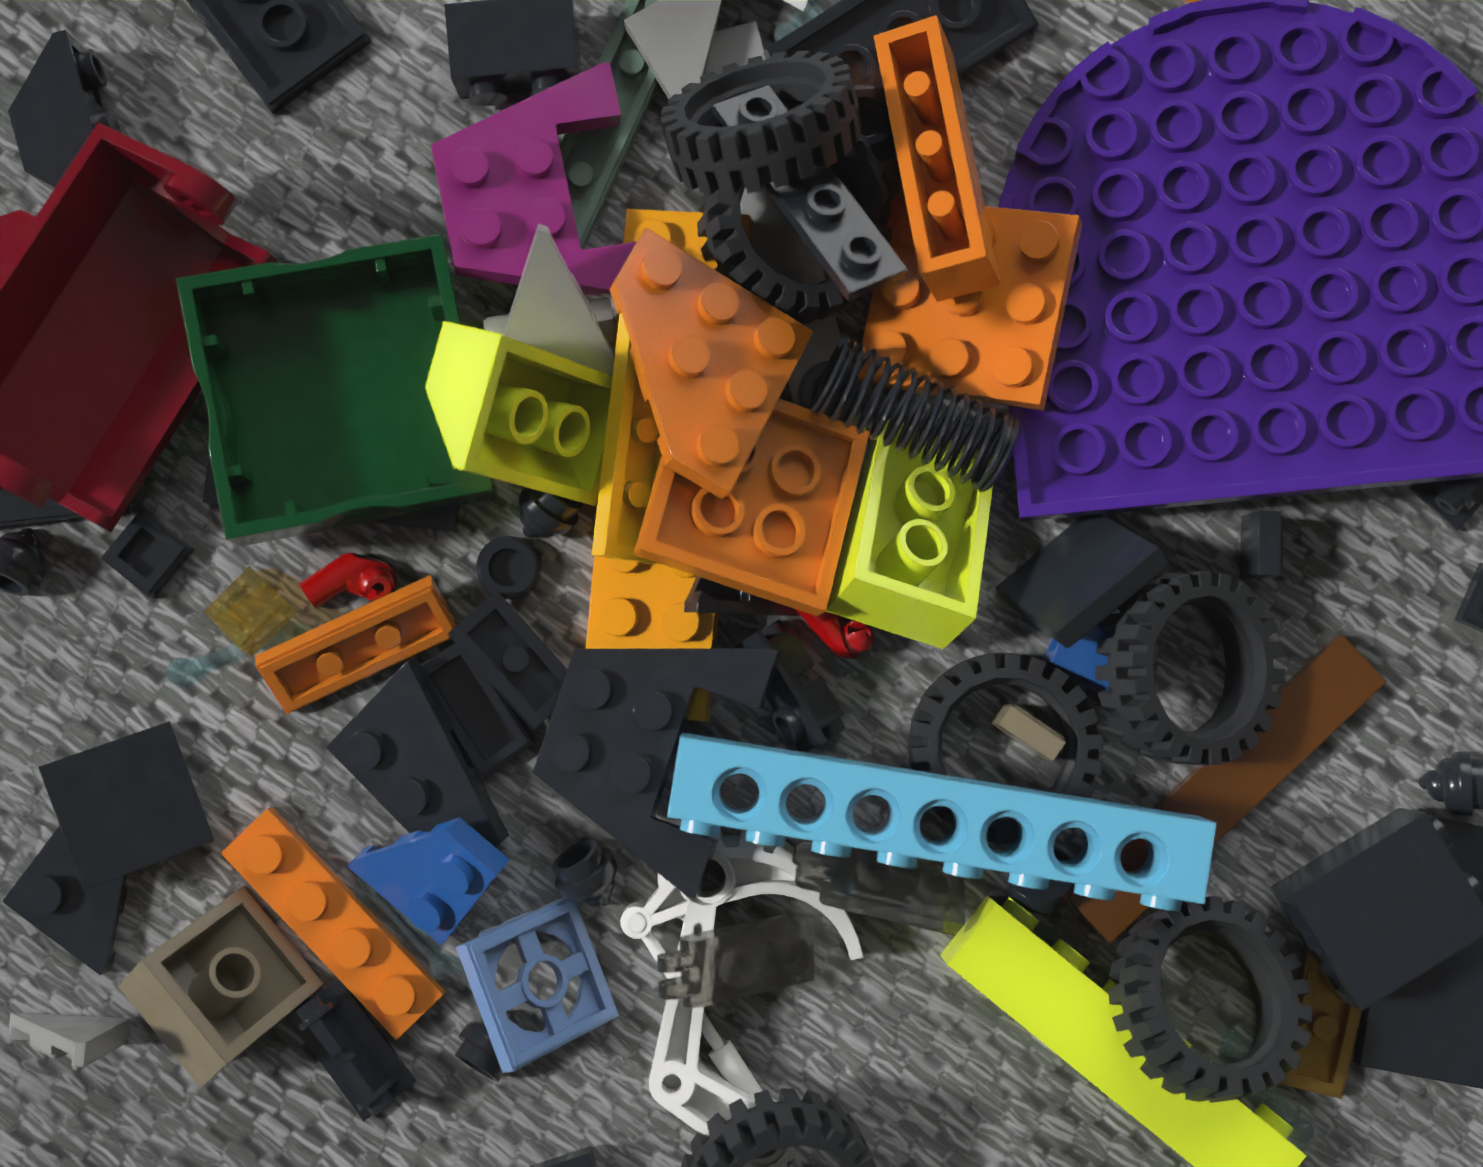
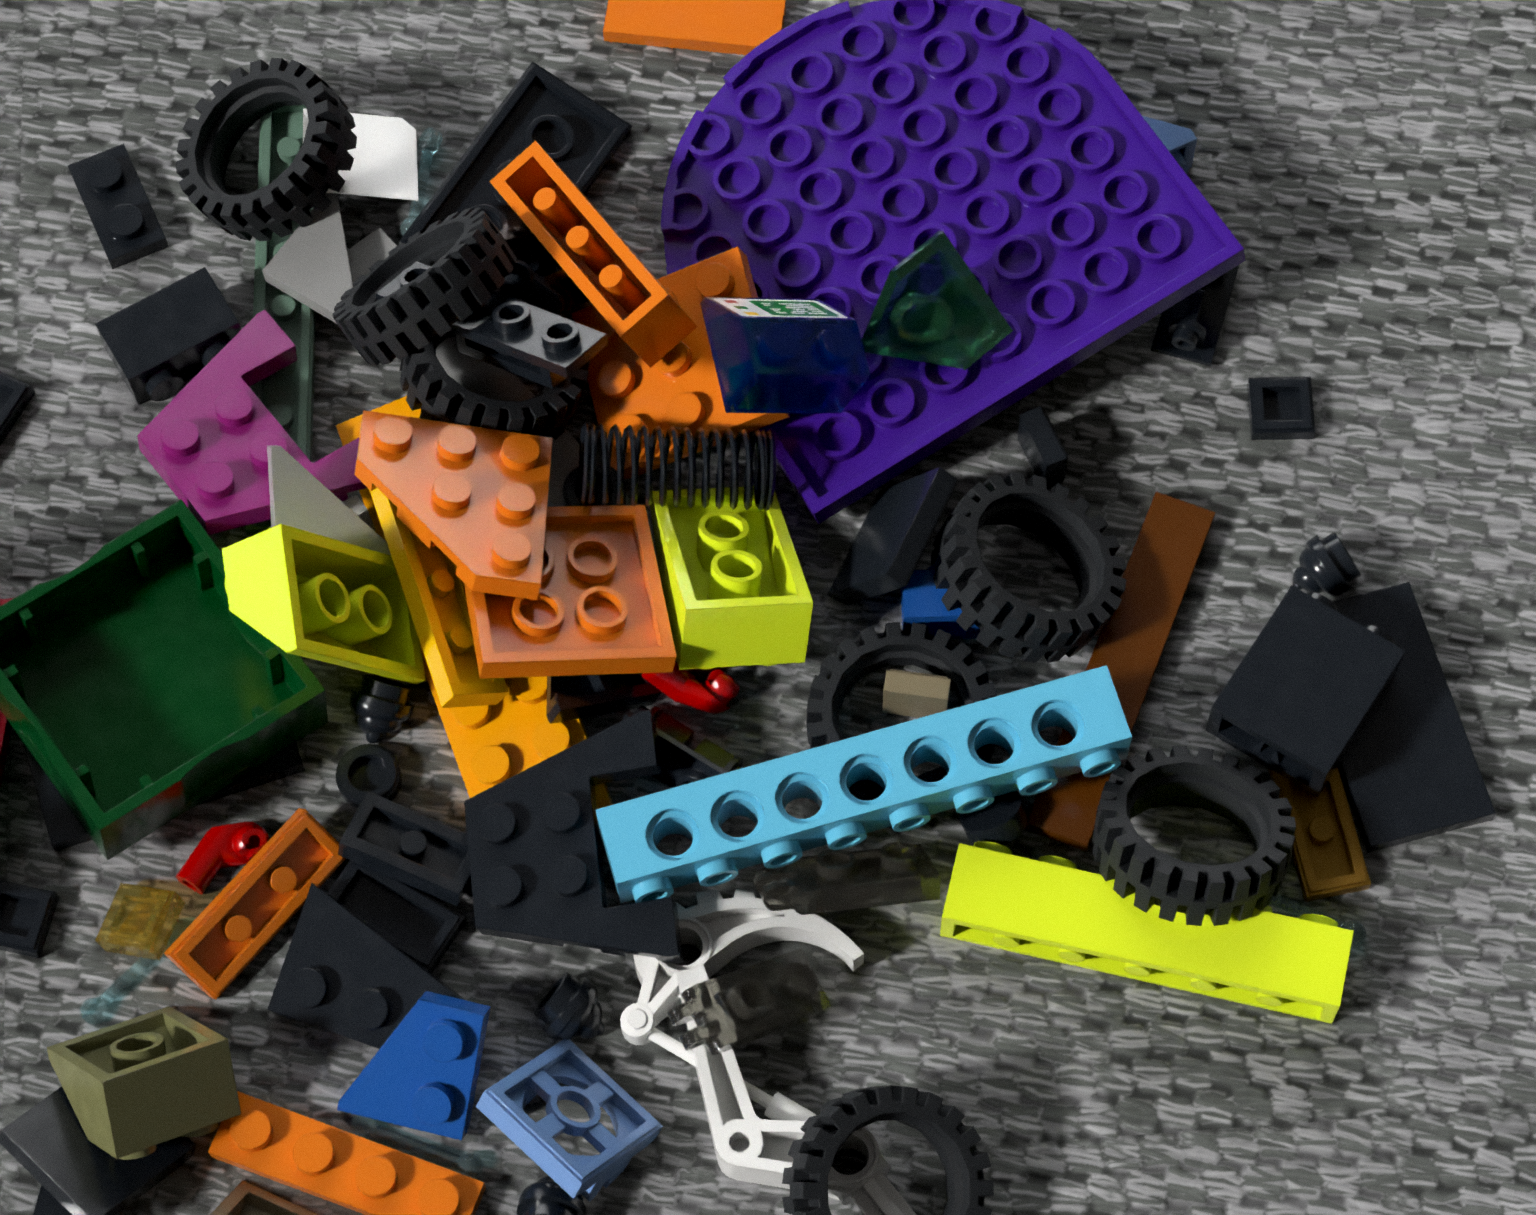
camera: 20 degrees left, 20 degrees down
none -> olive slope [47,1006,241,1160]
none -> clear blue slope [700,297,870,413]
none -> slope [857,231,1013,370]

